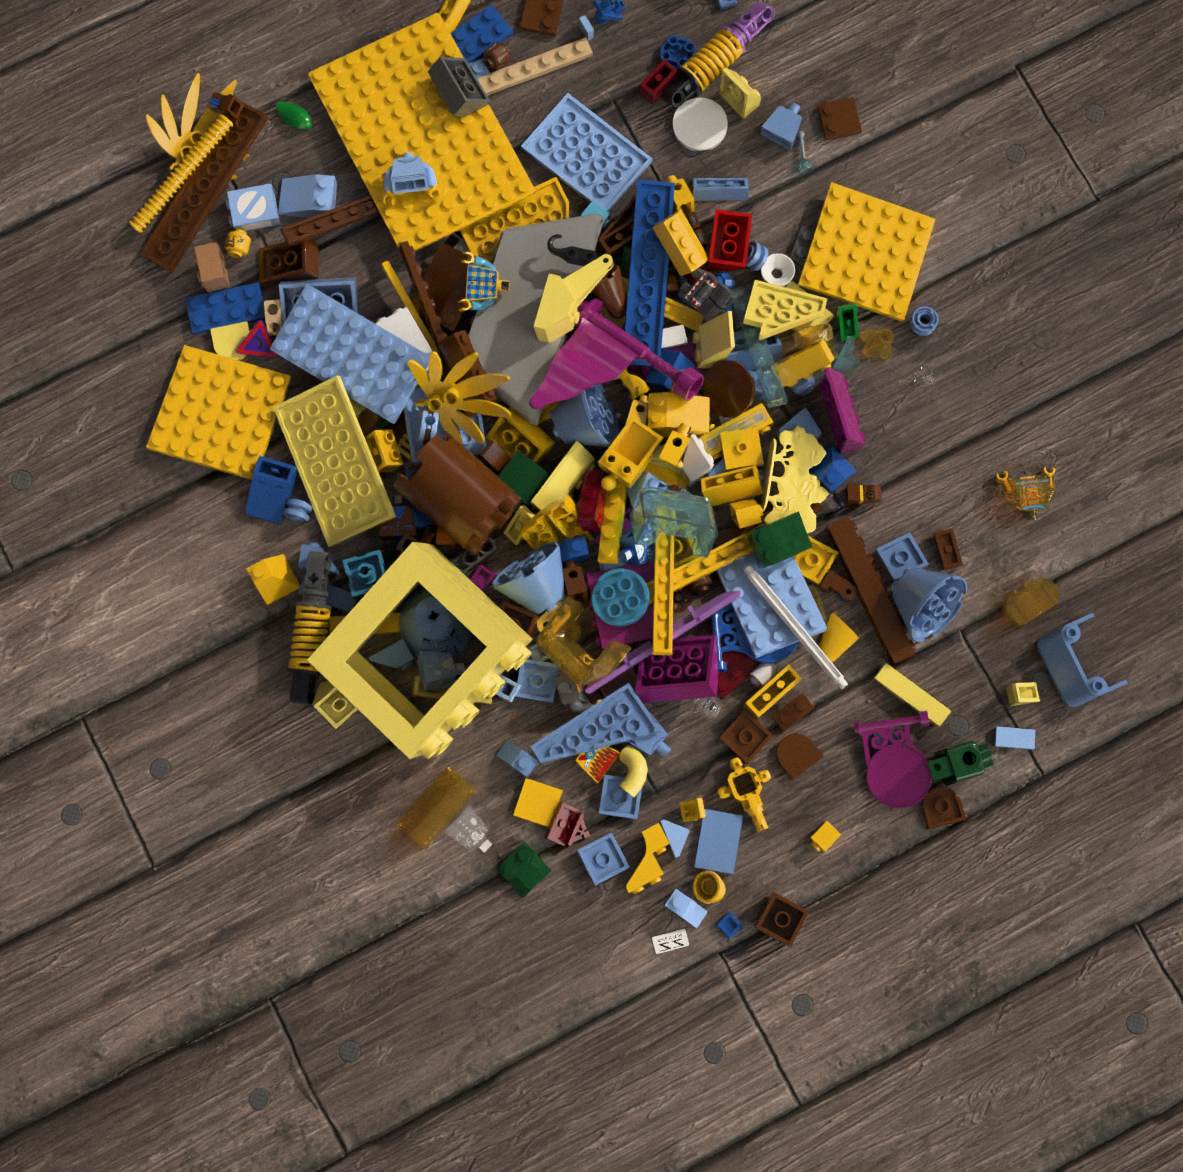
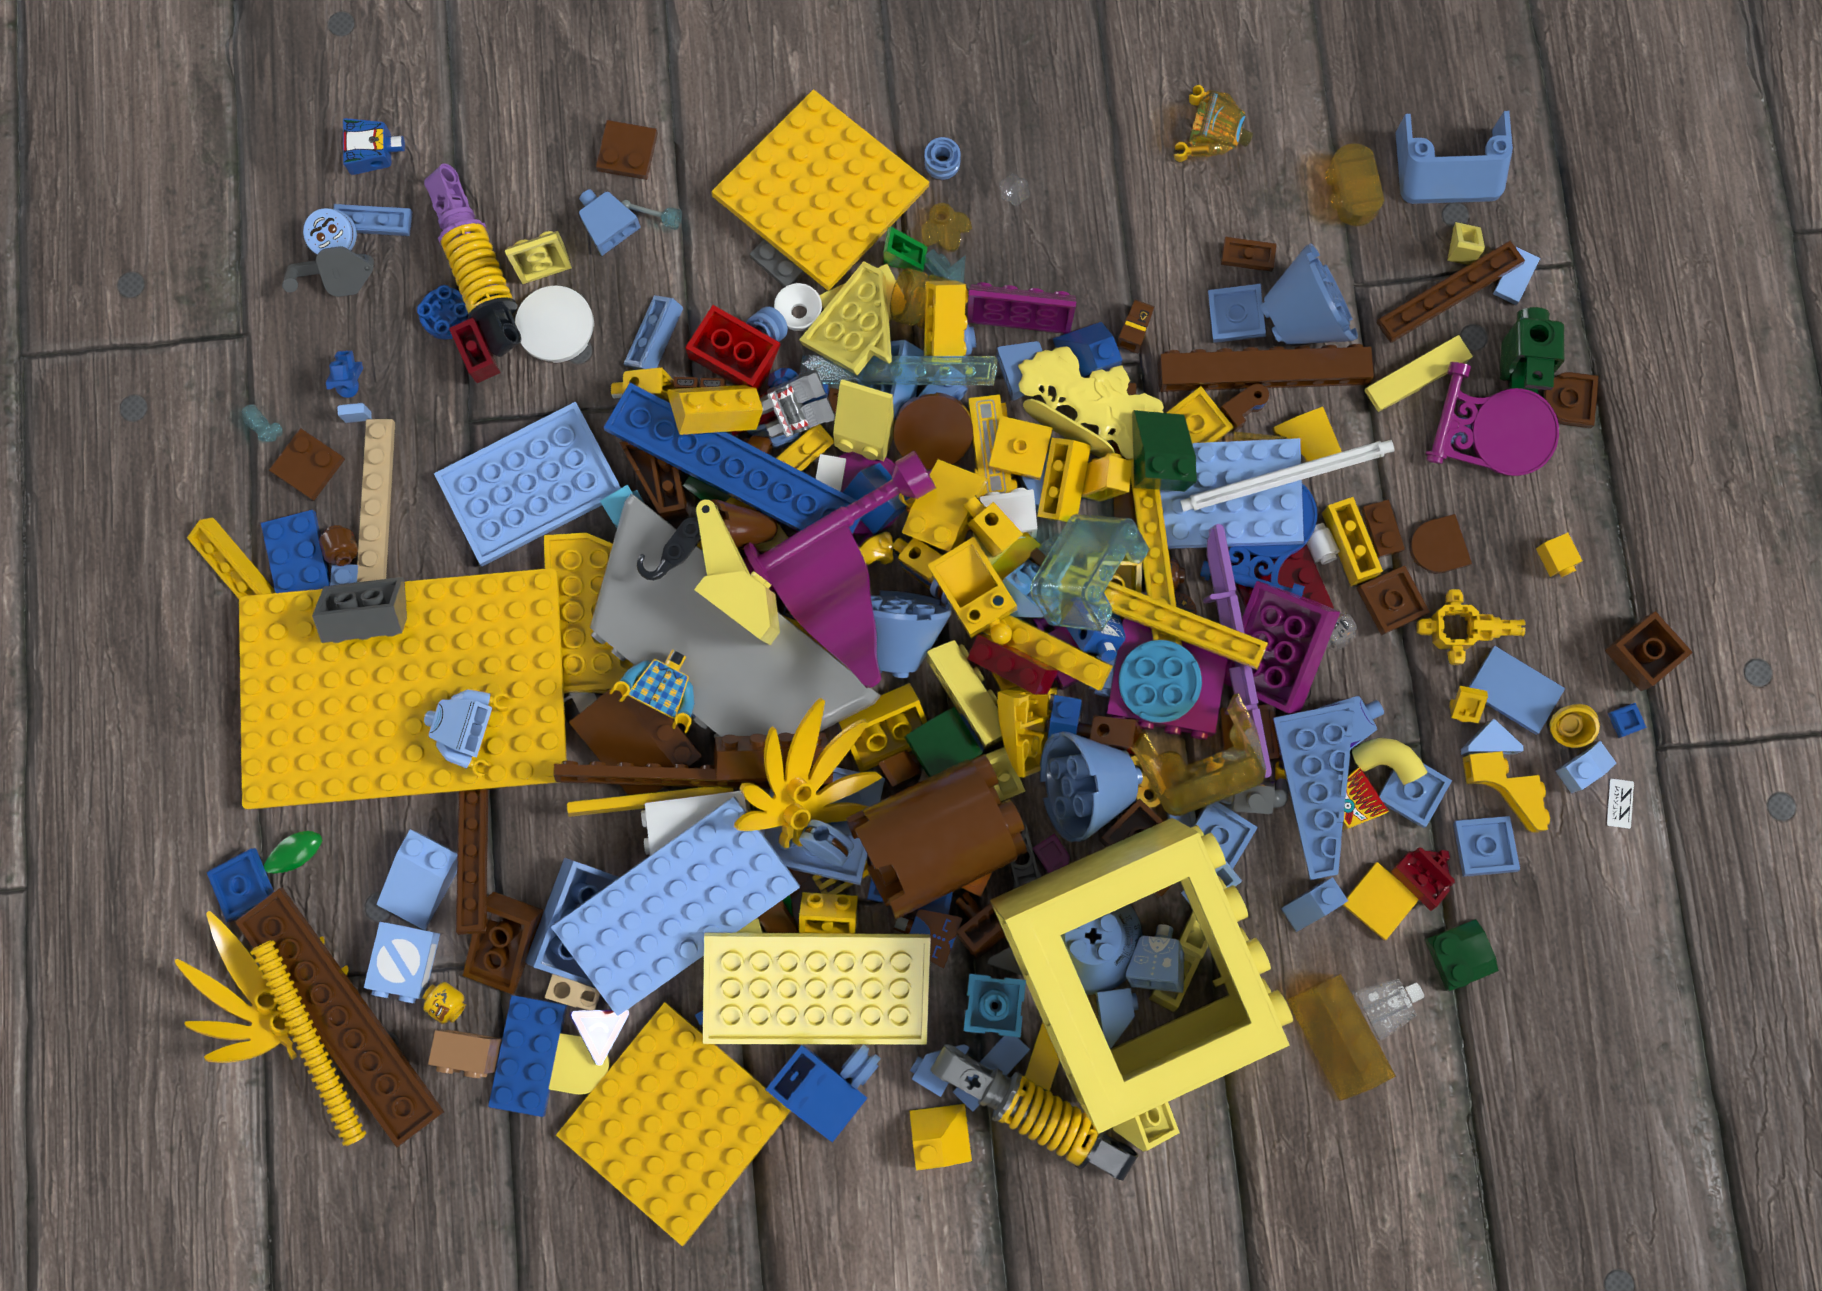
camera: 65 degrees left, 0 degrees up
reddish brown leg [207,92,244,119] -> none
none -> blue tile [206,848,274,922]
none -> reddish brown tile [1376,241,1525,343]

